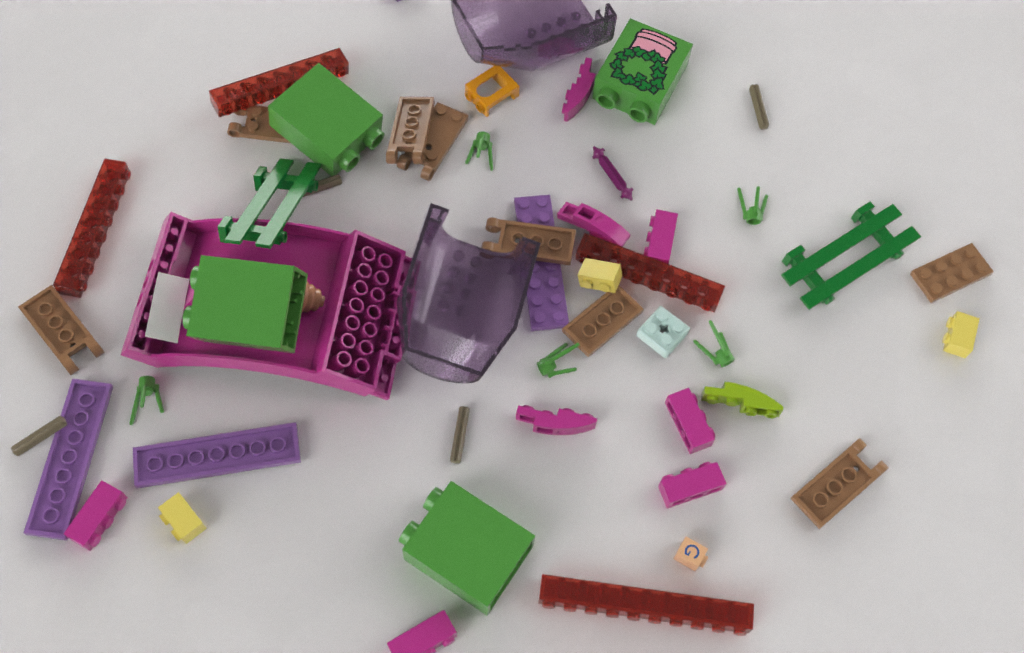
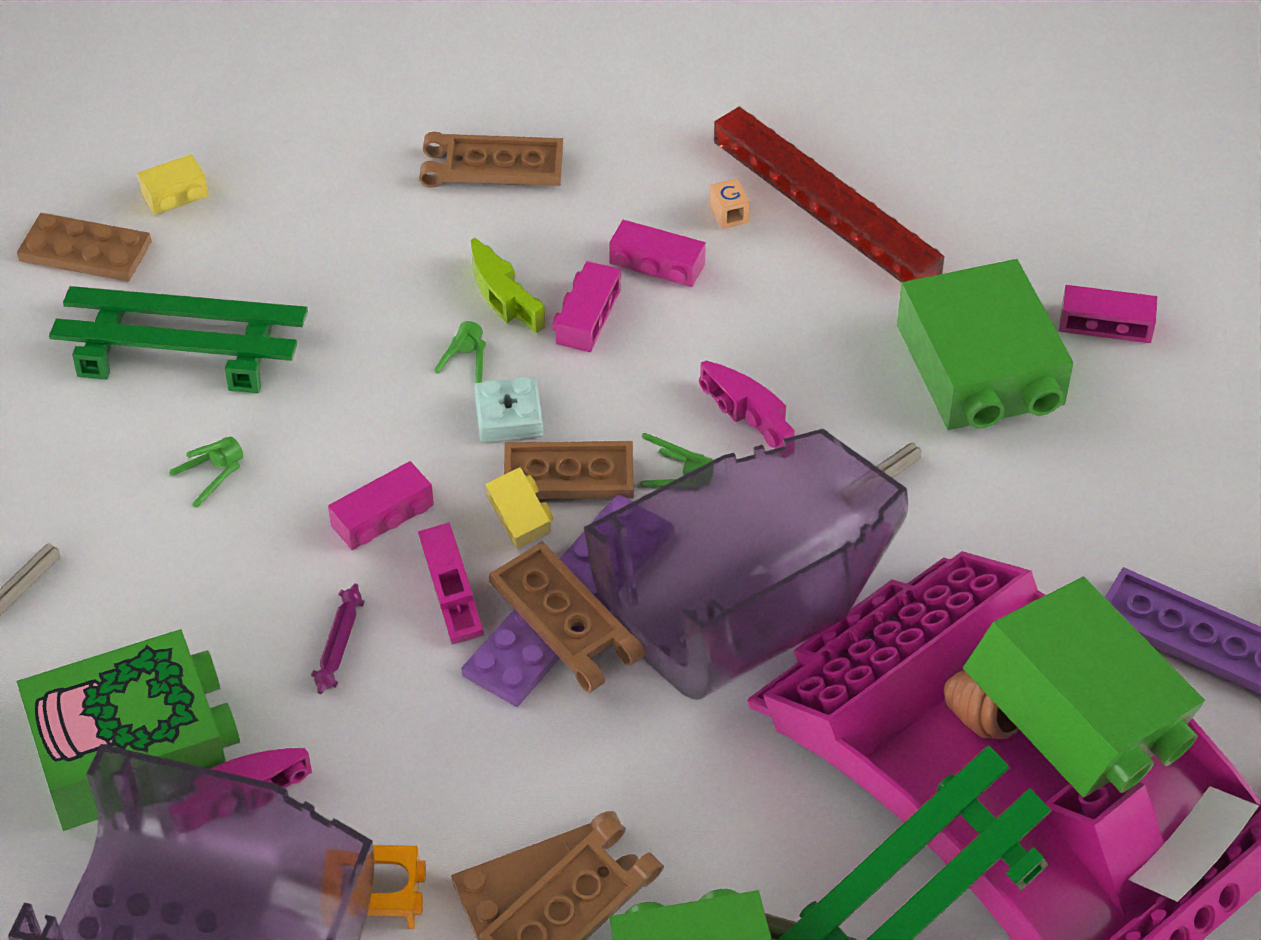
camera: 135 degrees left, 15 degrees down
bright green plant [465,131,493,171] -> none
clear red brick [575,233,725,313] -> none

